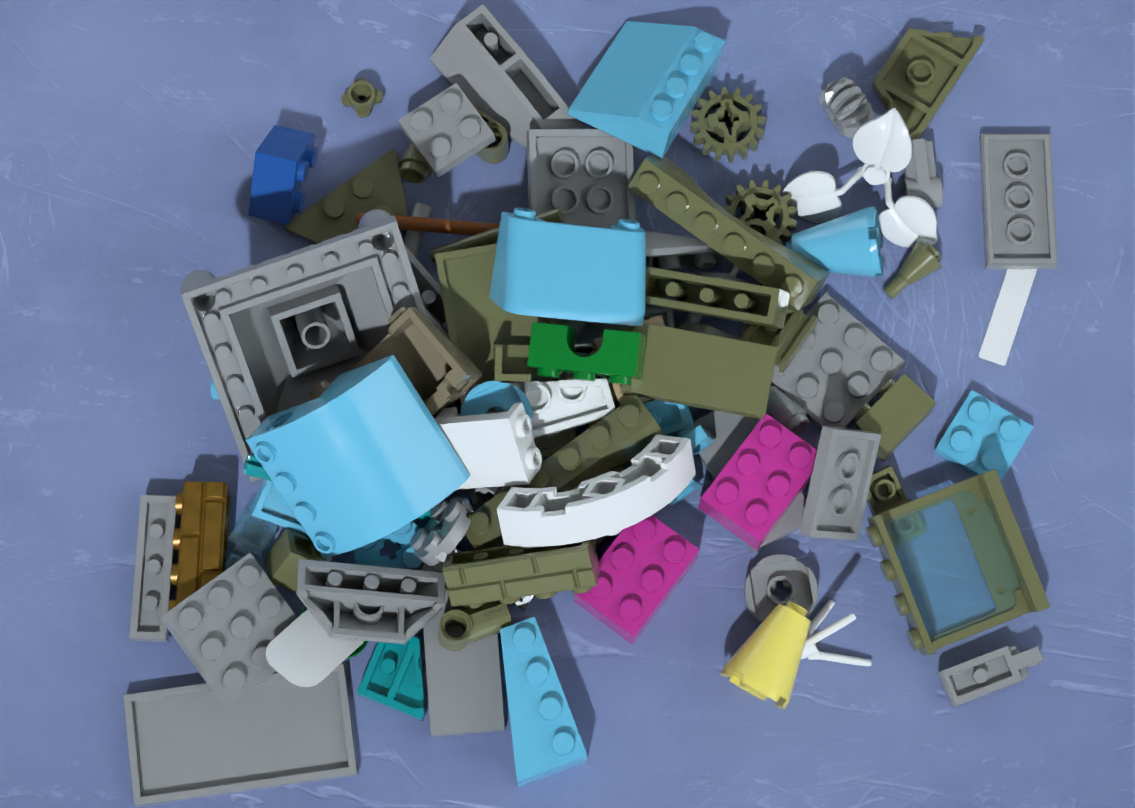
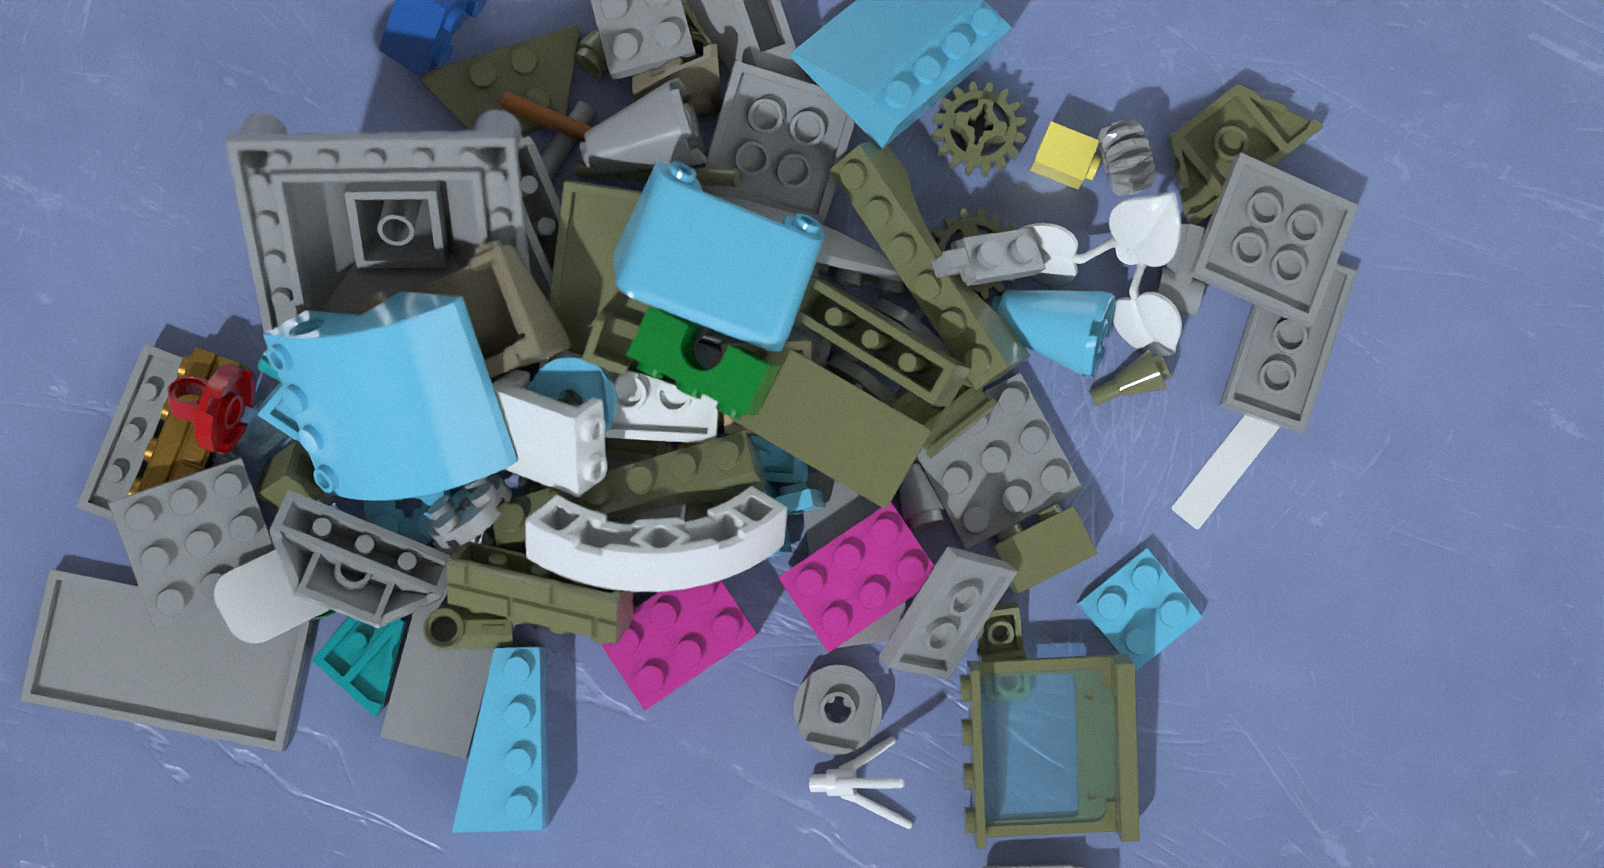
camera: 15 degrees right, 10 degrees up
light yellow cone [720,601,811,710] -> none
none -> red tile [167,364,256,454]
none -> light grey cone [579,78,707,174]
none -> dark tan wing [632,44,722,116]
none -> light grey hinge [931,228,1046,286]
none -> light yellow brick [1030,121,1102,190]
none -> light grey plate [1189,152,1359,327]

